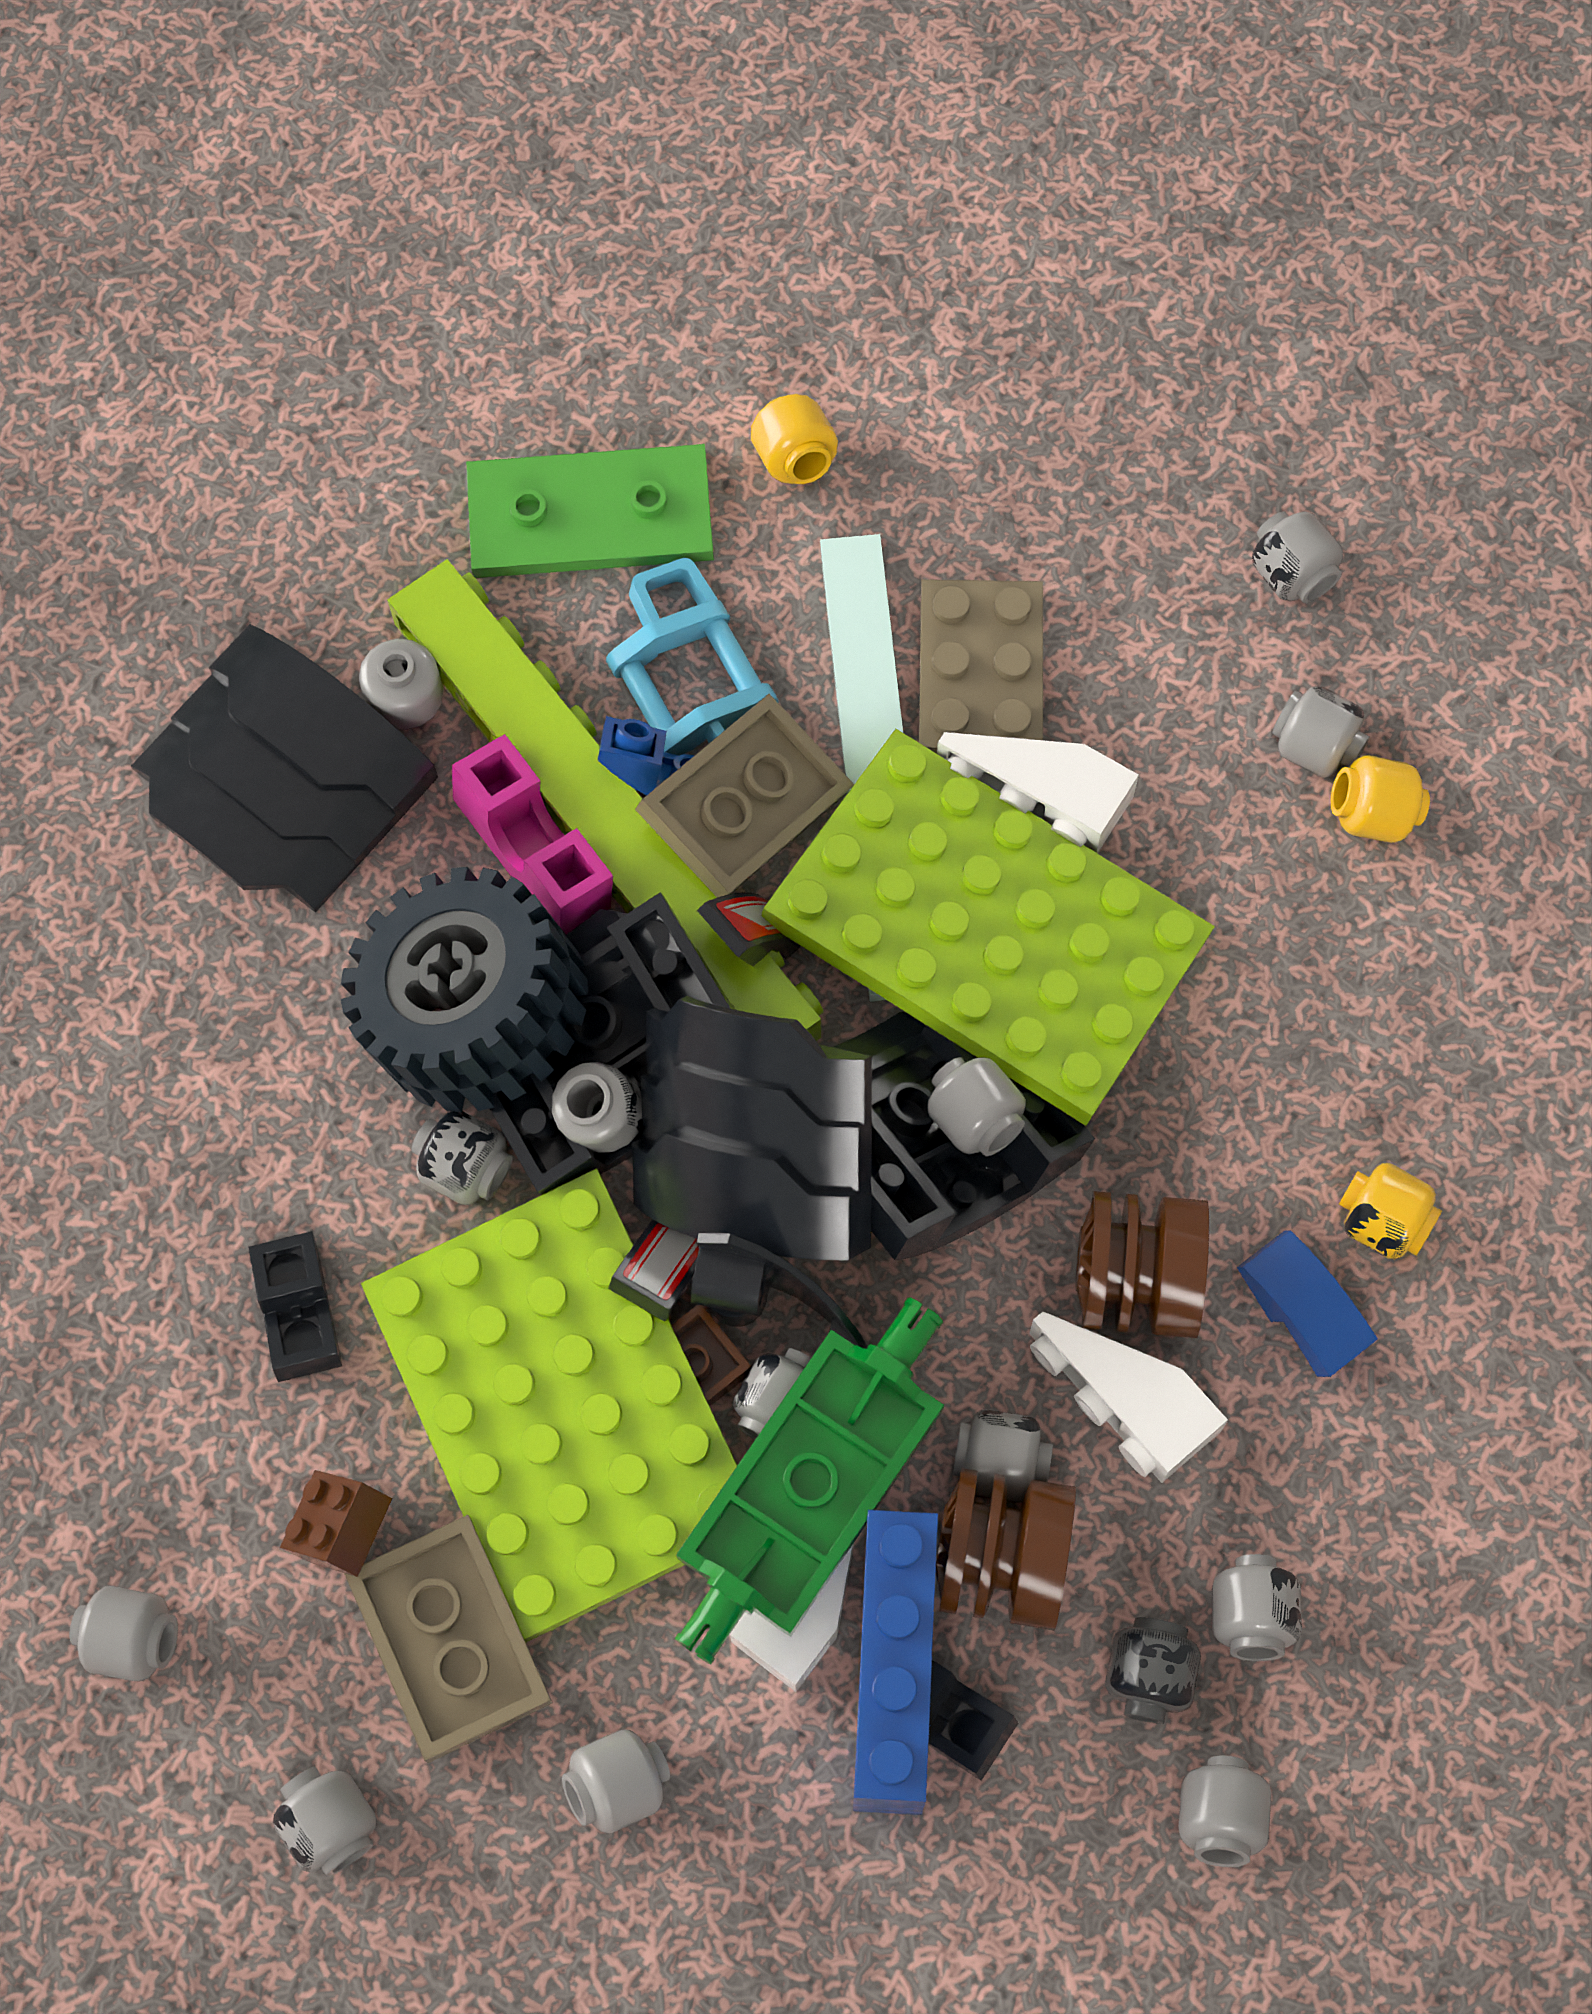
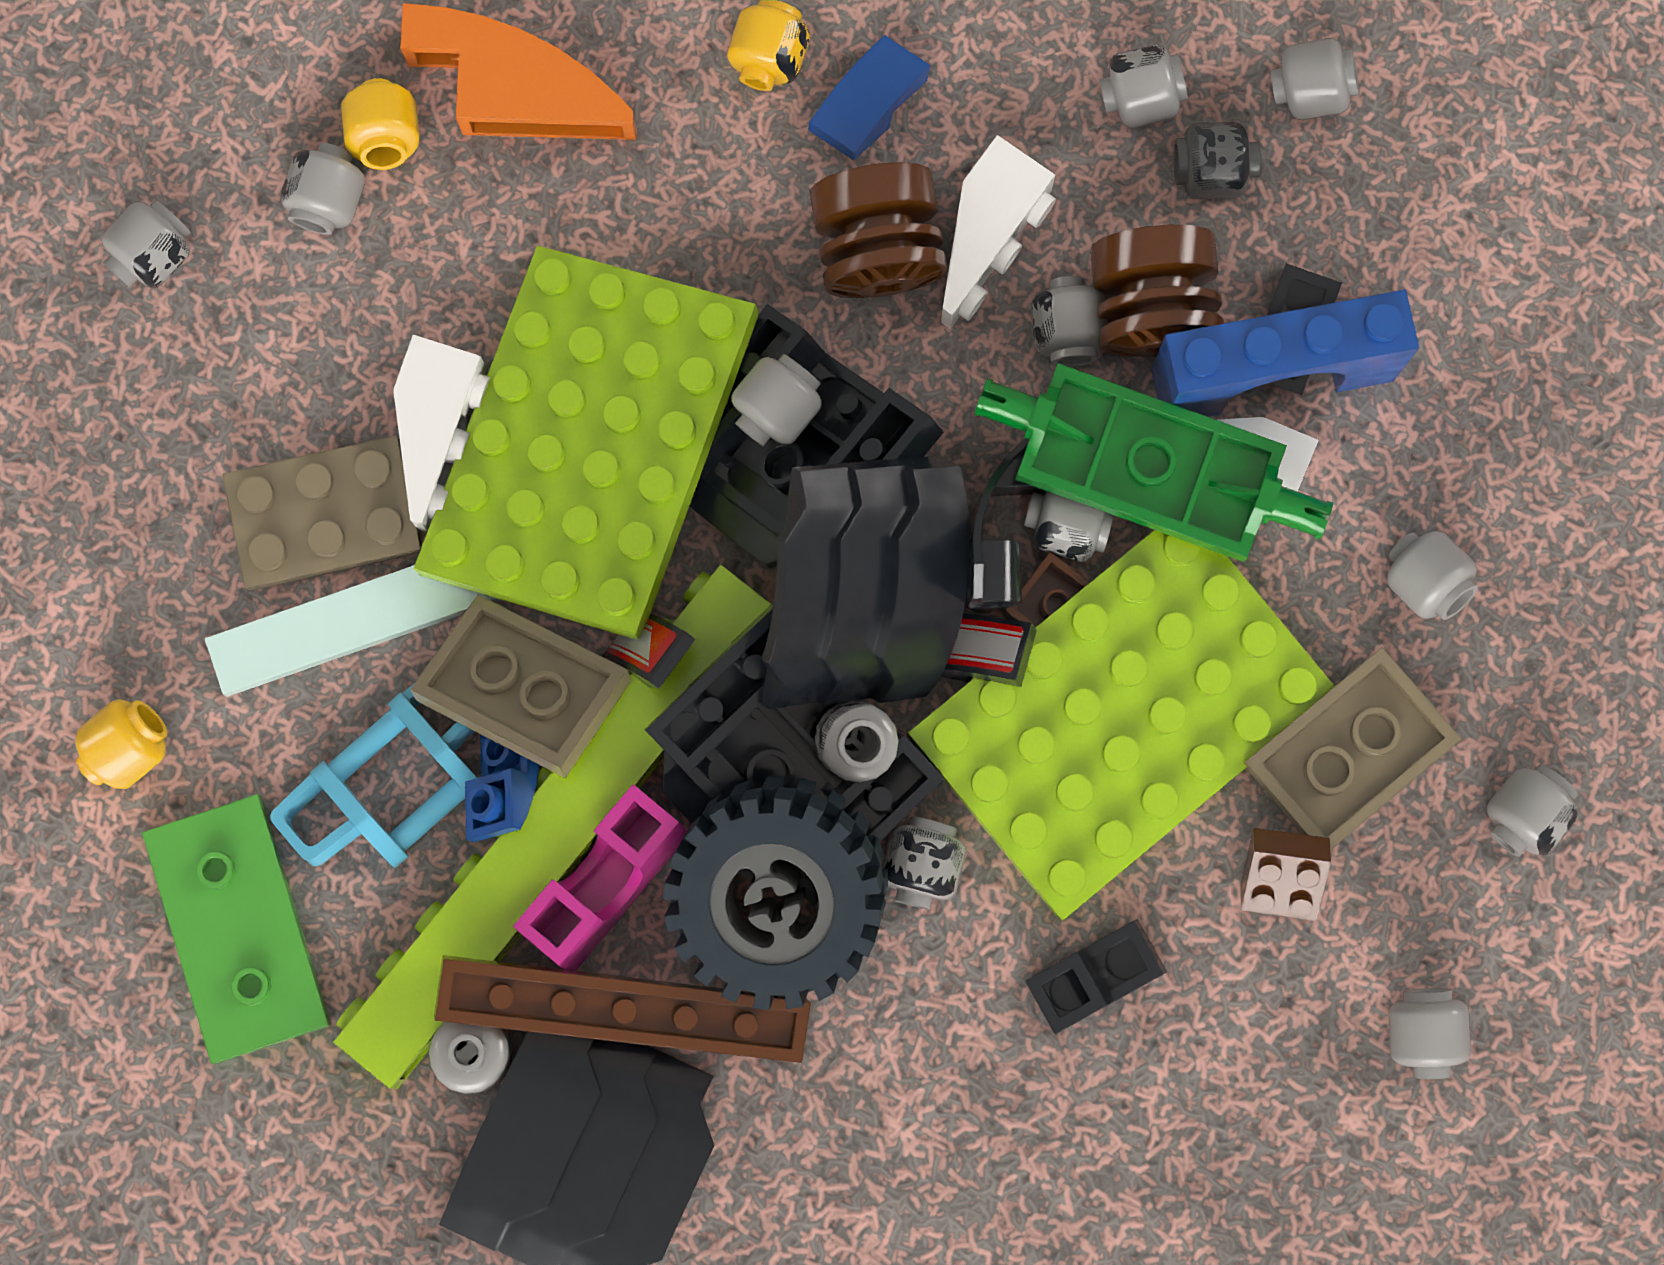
camera: 105 degrees left, 10 degrees up
none -> orange slope [400,3,637,140]
none -> reddish brown plate [434,955,811,1063]

